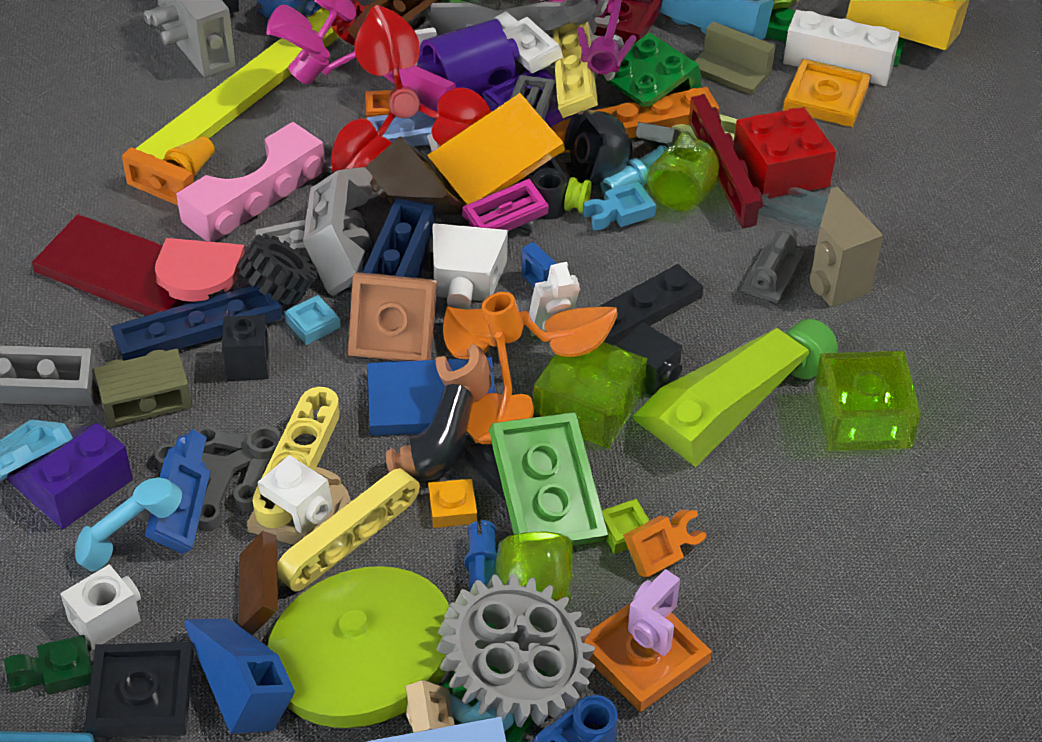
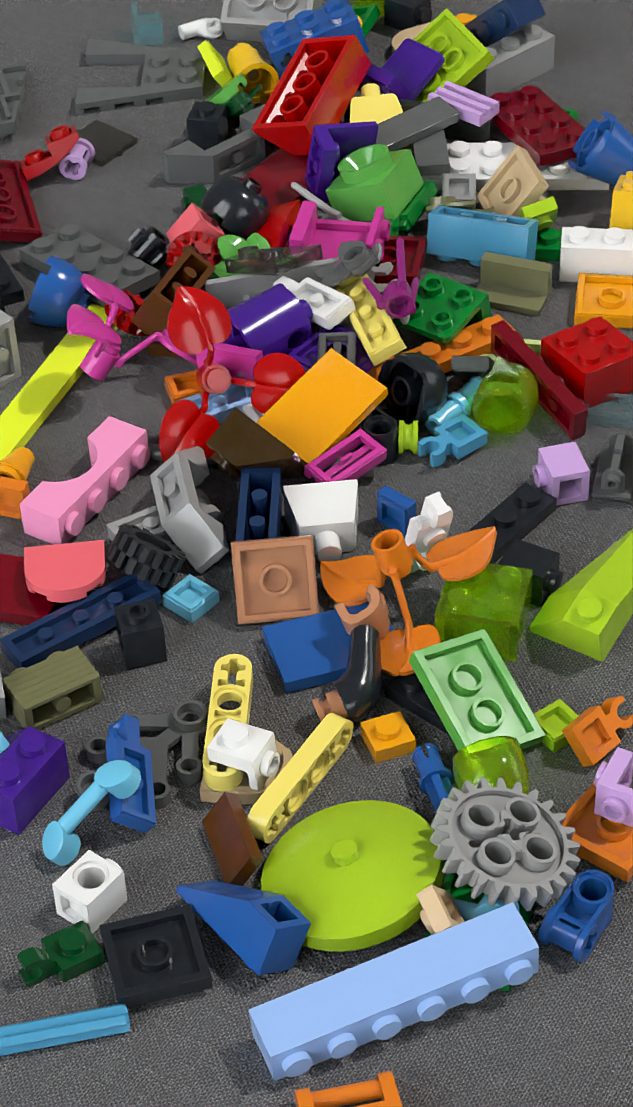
camera: 10 degrees left, 5 degrees down
none -> lavender brick [533,442,590,506]

